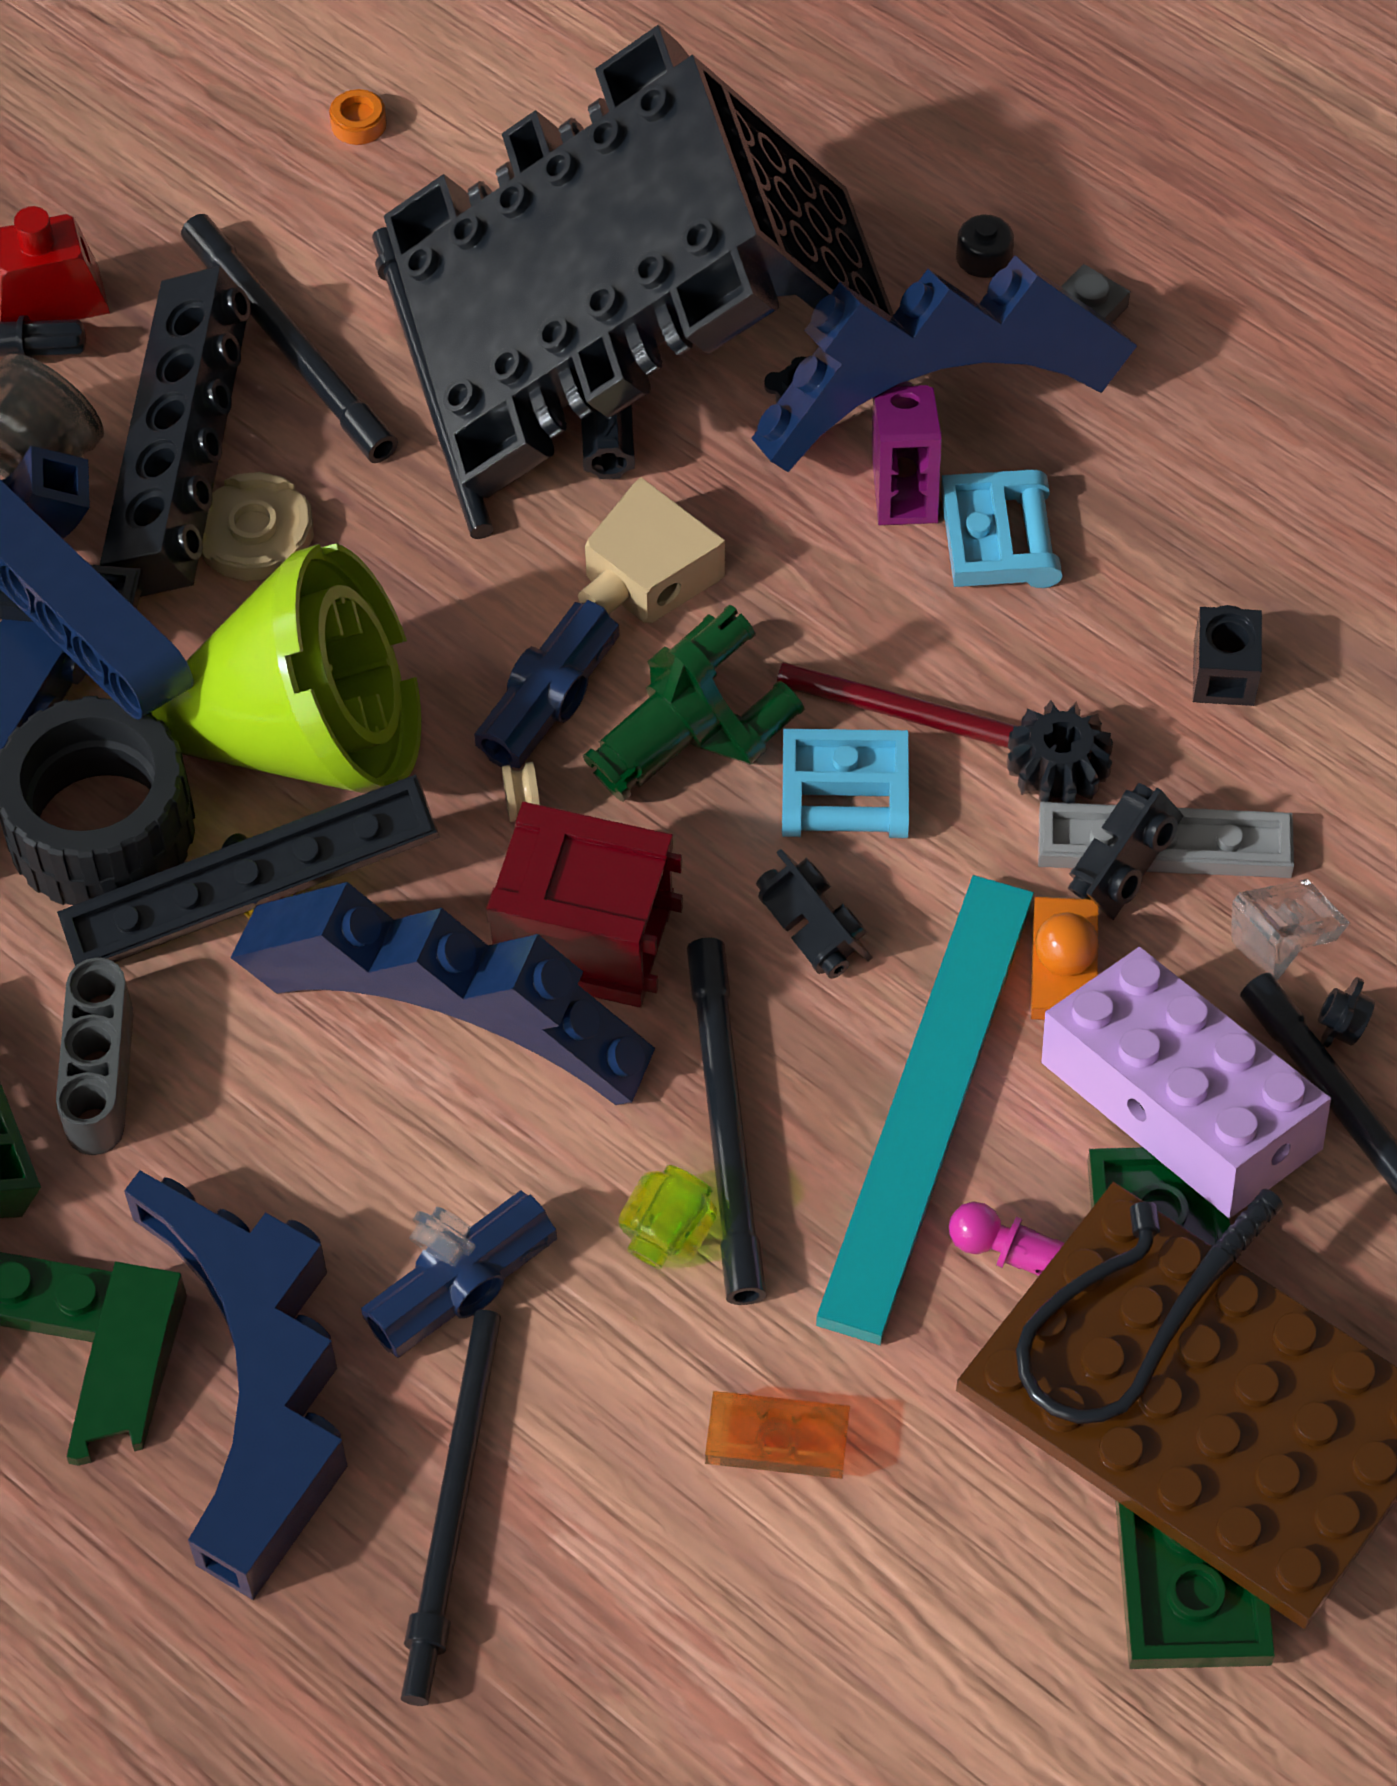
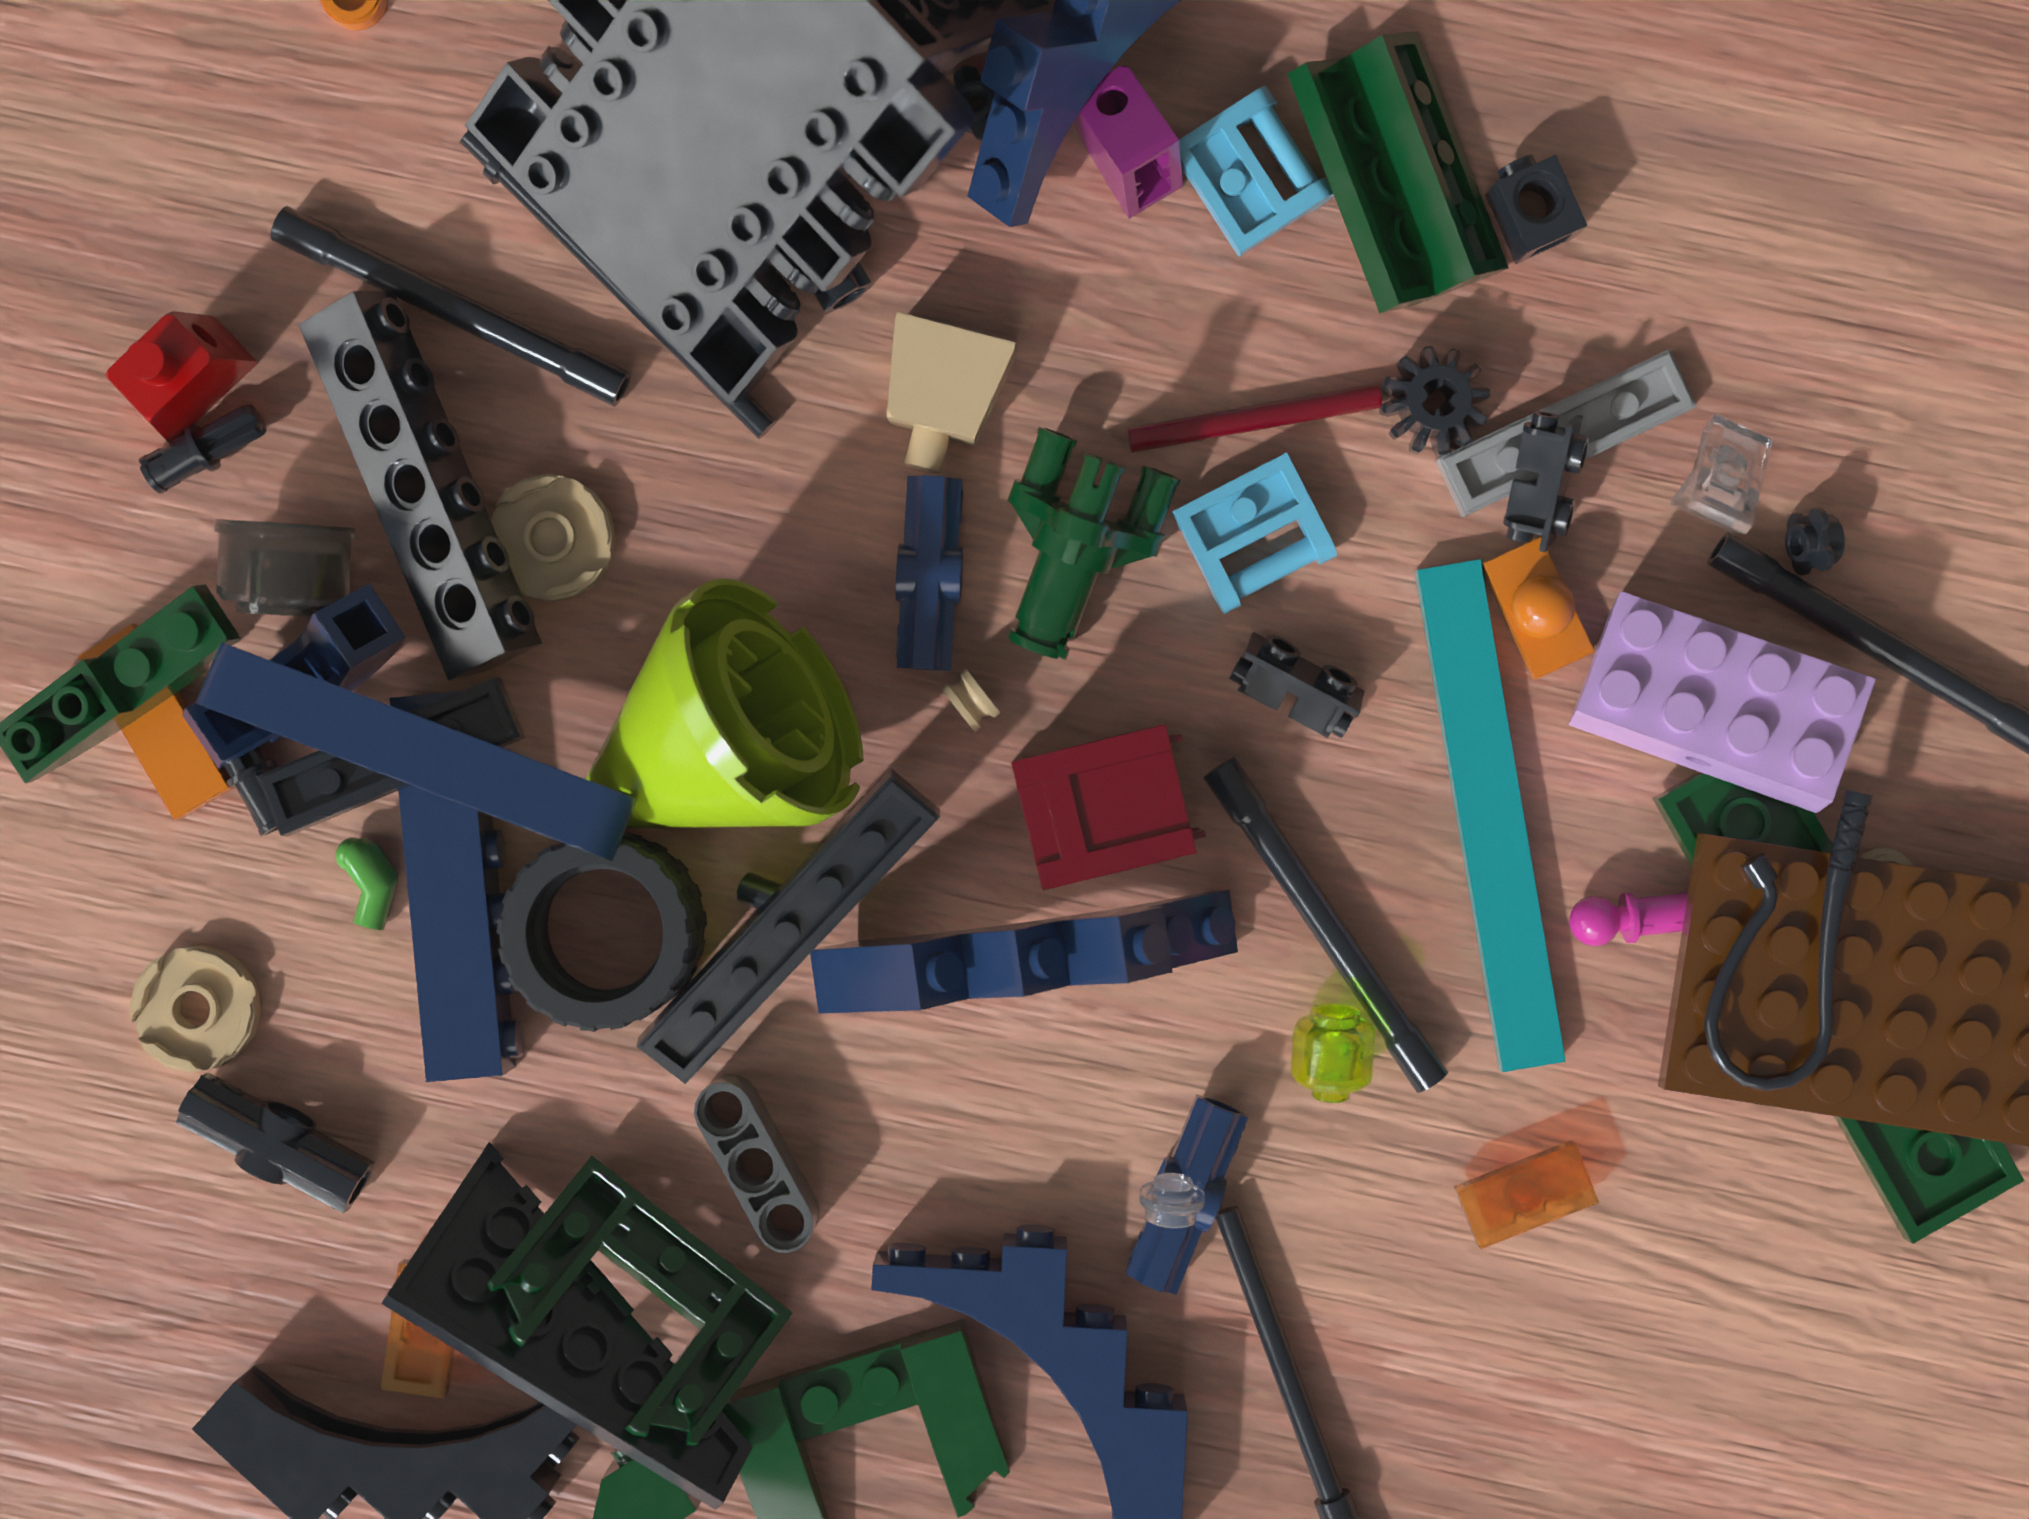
camera: 30 degrees left, 30 degrees up
none -> dark green slope [1287,31,1509,314]

